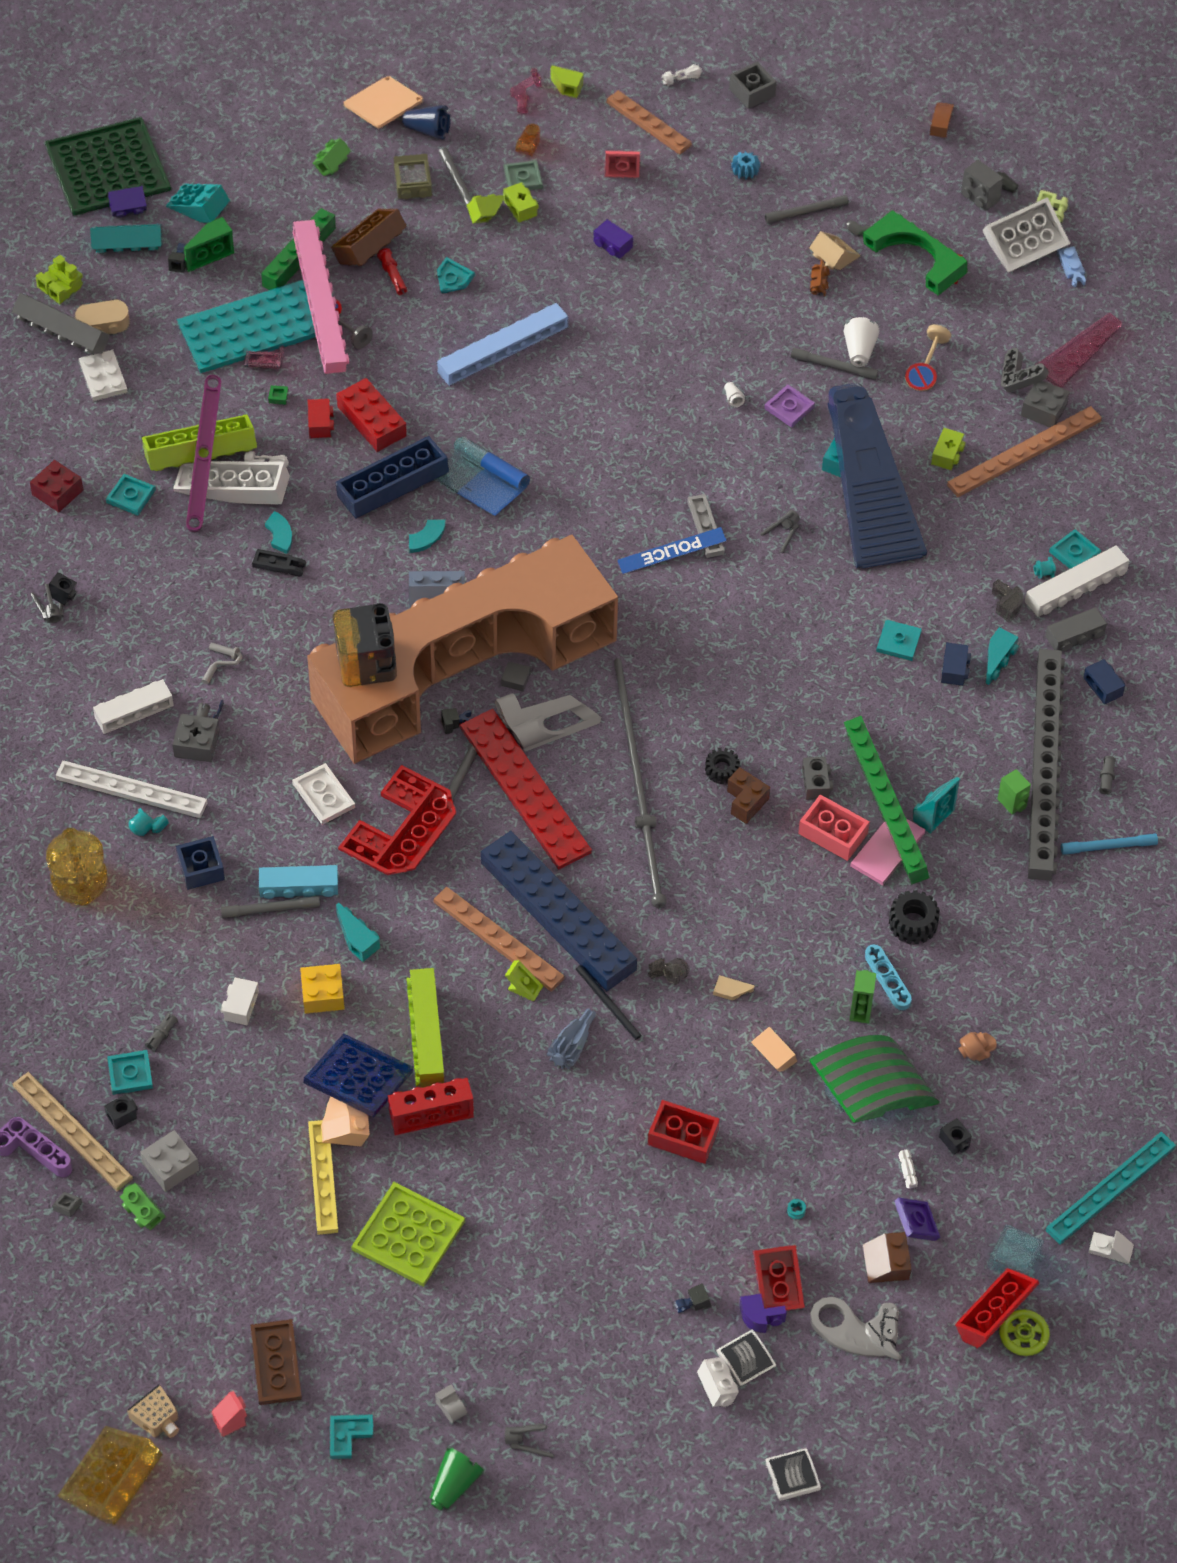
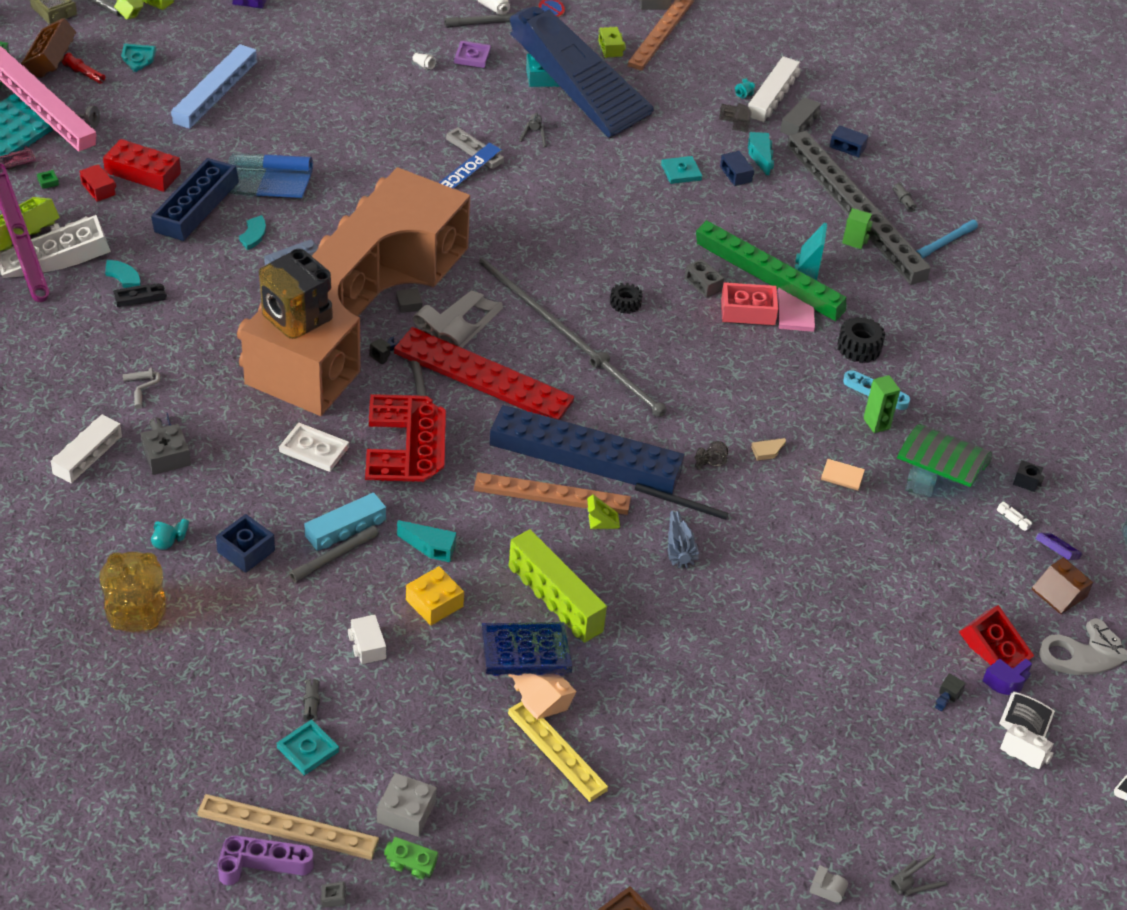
camera: 35 degrees left, 10 degrees down
white plate [56,761,207,818] -> none
black brick [104,1094,138,1130] -> none
lime plate [351,1182,465,1287] -> none
red brick [388,1078,474,1136] -> none
red brick [648,1100,720,1164] -> none
reddish brown brick [727,767,770,824] -> none
teal bush [787,1199,806,1219] -> none
nougat head [958,1032,997,1061] -> none
teal plate [1049,529,1102,569] -> none

